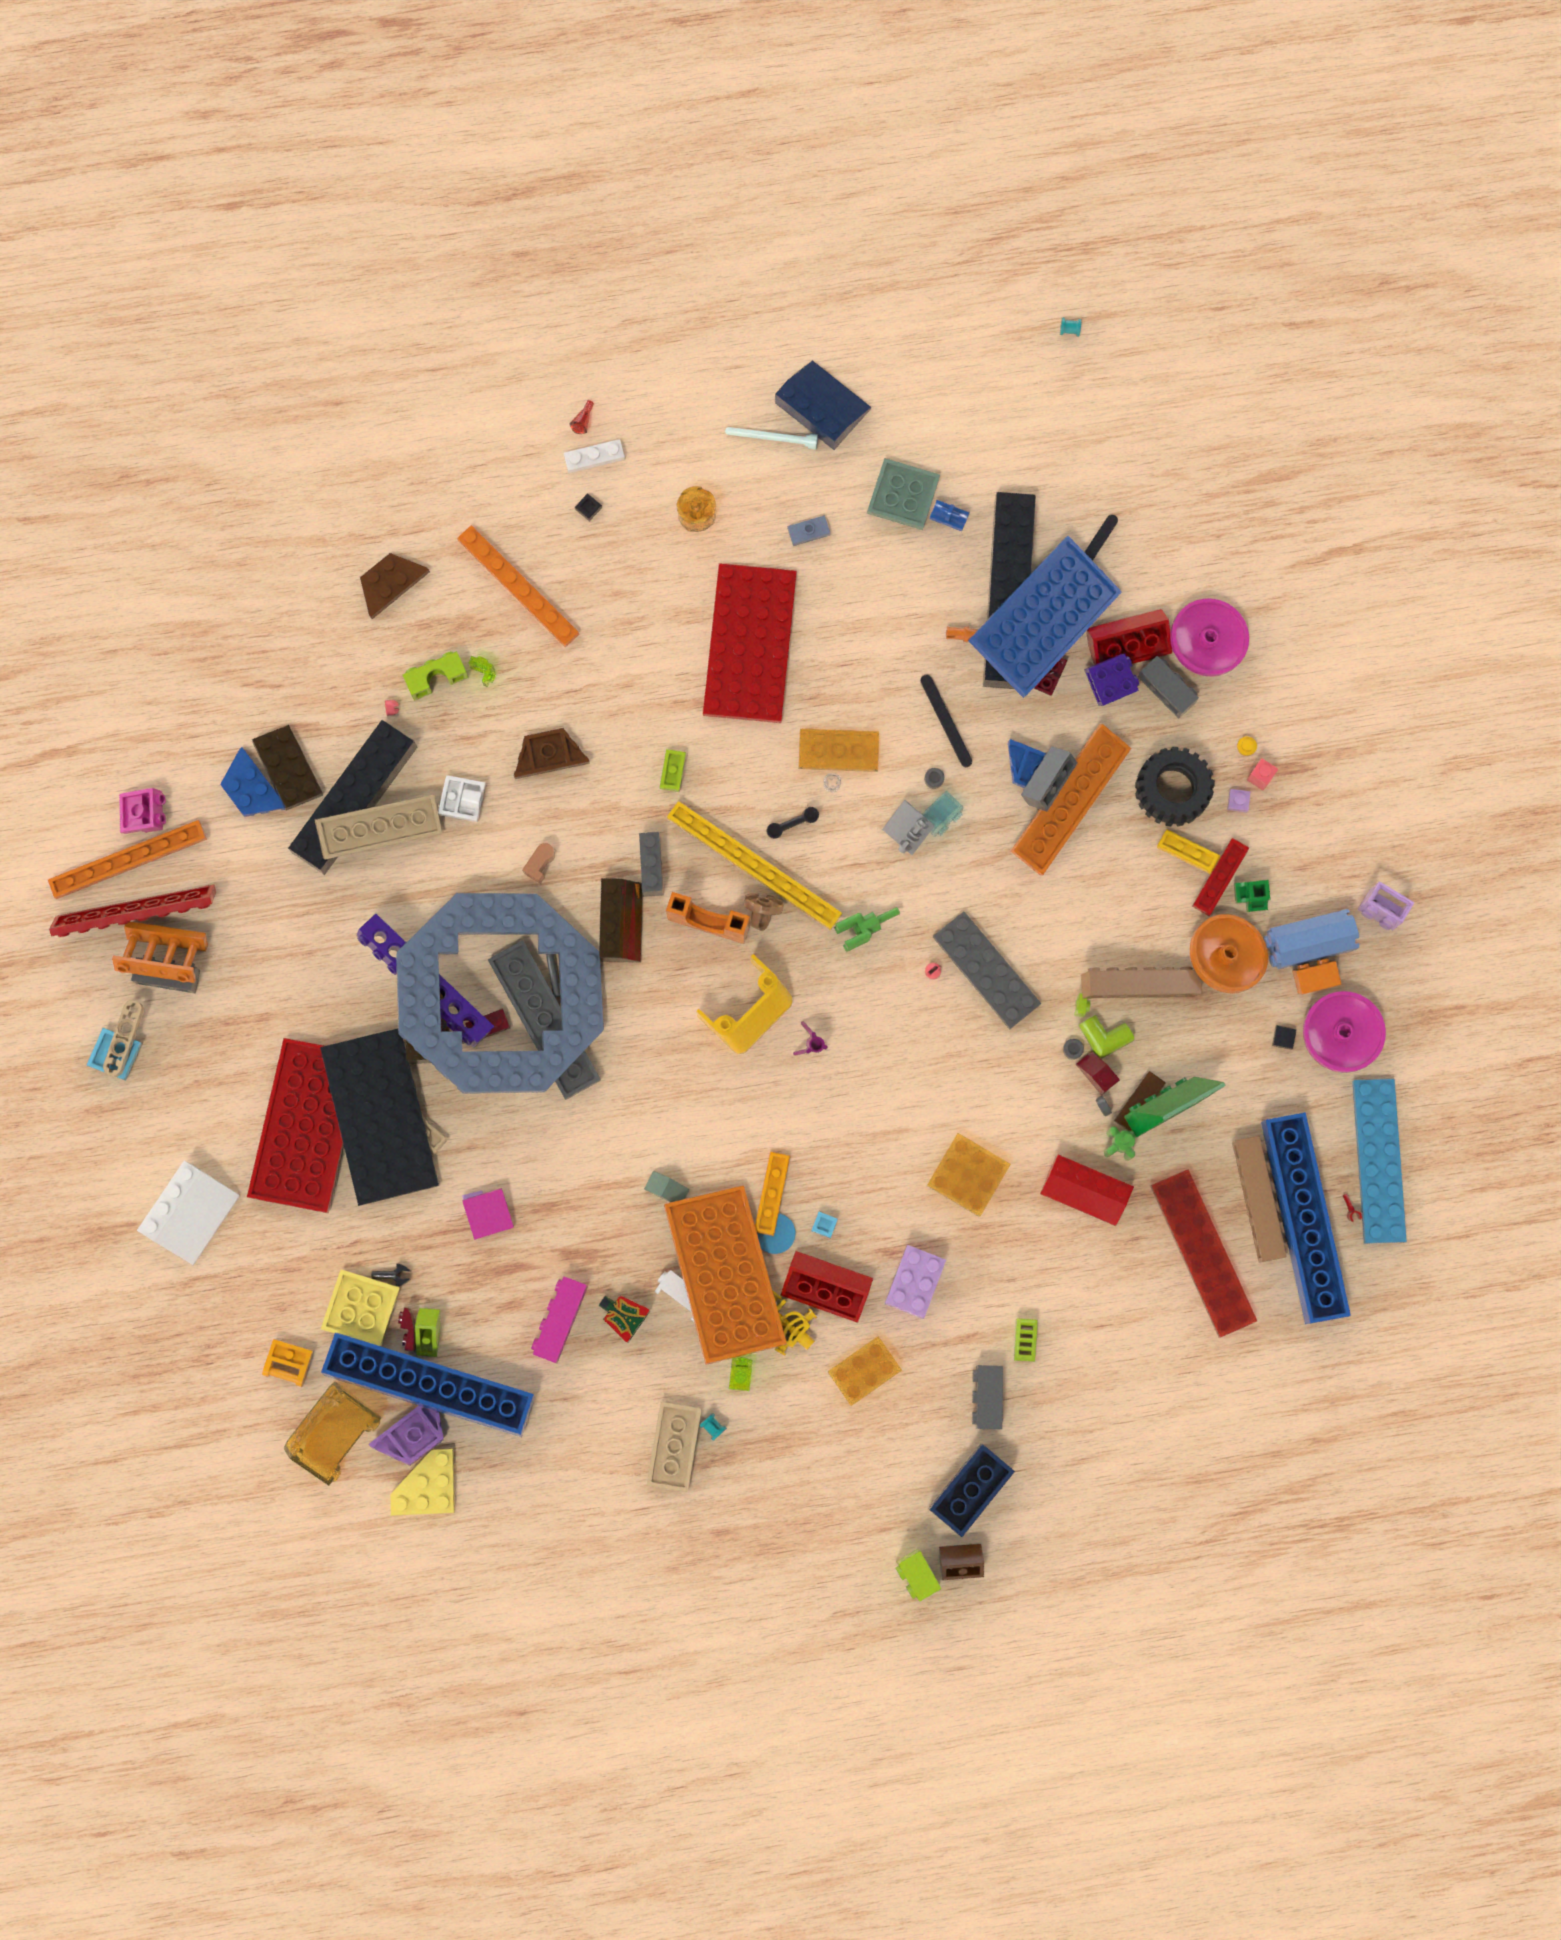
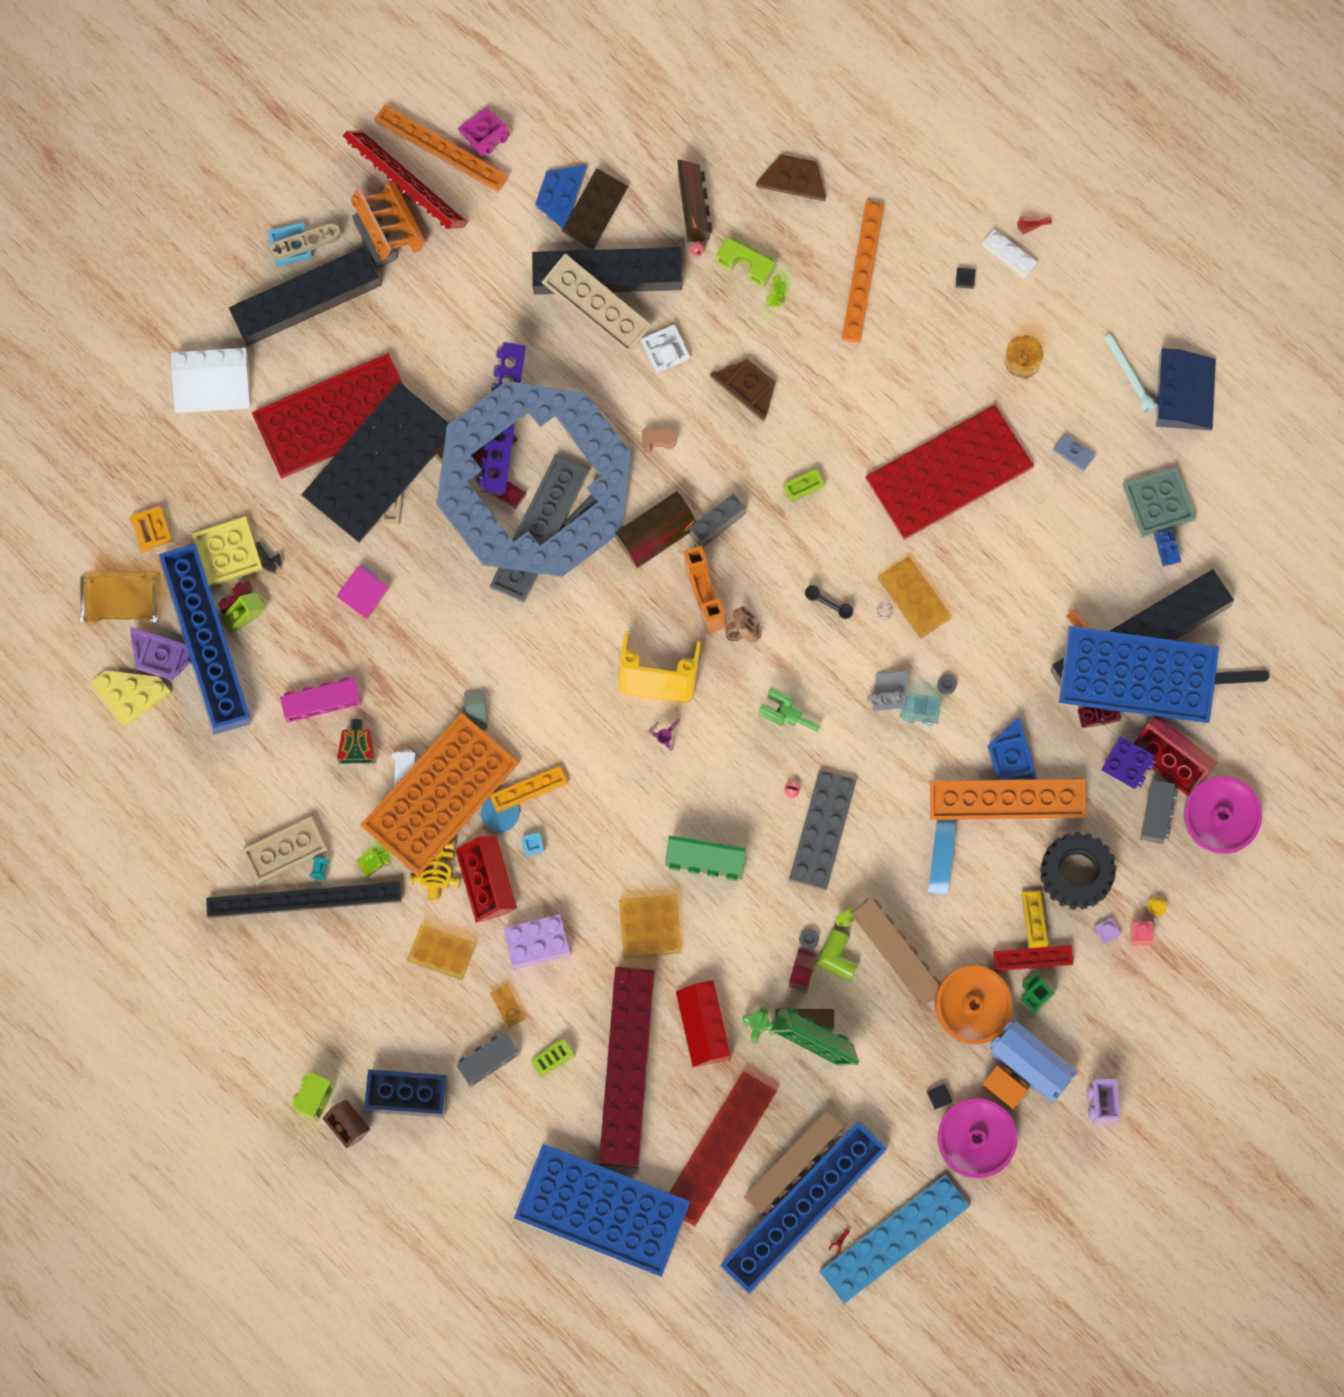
camera: 60 degrees right, 5 degrees down
yellow plate [667,801,842,930] -> none
black piece [920,675,972,768] -> none
brick [1021,746,1078,812] -> none
dark grey tile [1095,1096,1112,1117] -> none
none -> black plate [206,882,402,918]
none -> black brick [229,247,382,347]
none -> clear yellow tile [490,984,525,1028]
none -> blue plate [514,1144,691,1277]
none -> dark red brick [599,967,655,1169]
none -> slope [665,835,746,881]
none -> dark brown slope [677,160,712,243]
none -> dark azure slope [928,820,956,895]

